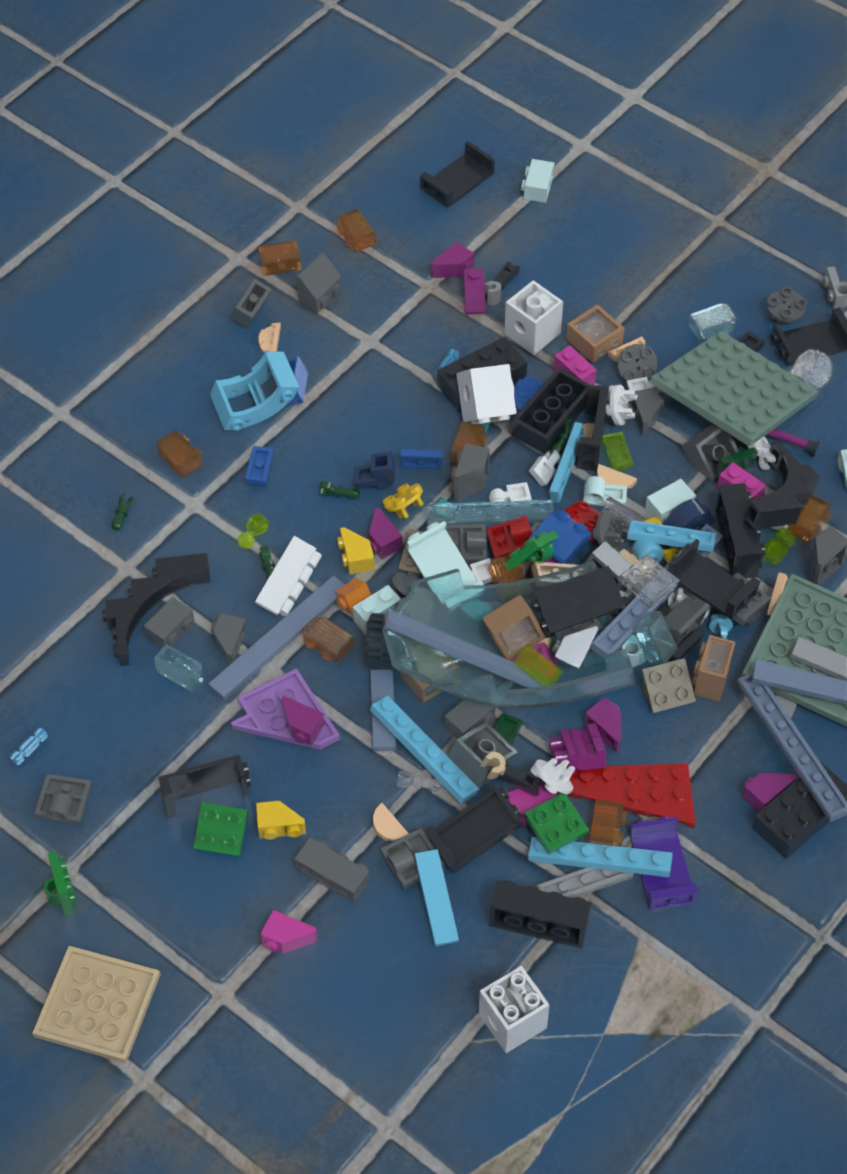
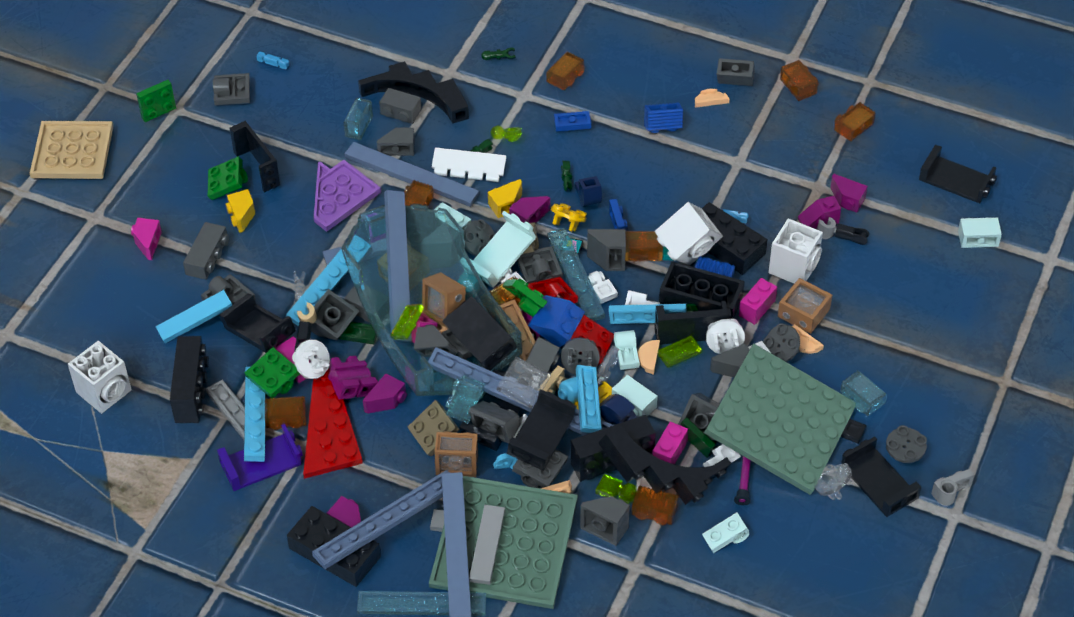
camera: 75 degrees right, 5 degrees down
medium azure window [210,352,299,430] -> none
magenta slope [281,696,325,746] -> none
dark grey slope [297,252,342,313] -> none
orange brick [335,578,371,614] -> none
light nougat tile [373,803,409,841] -> none

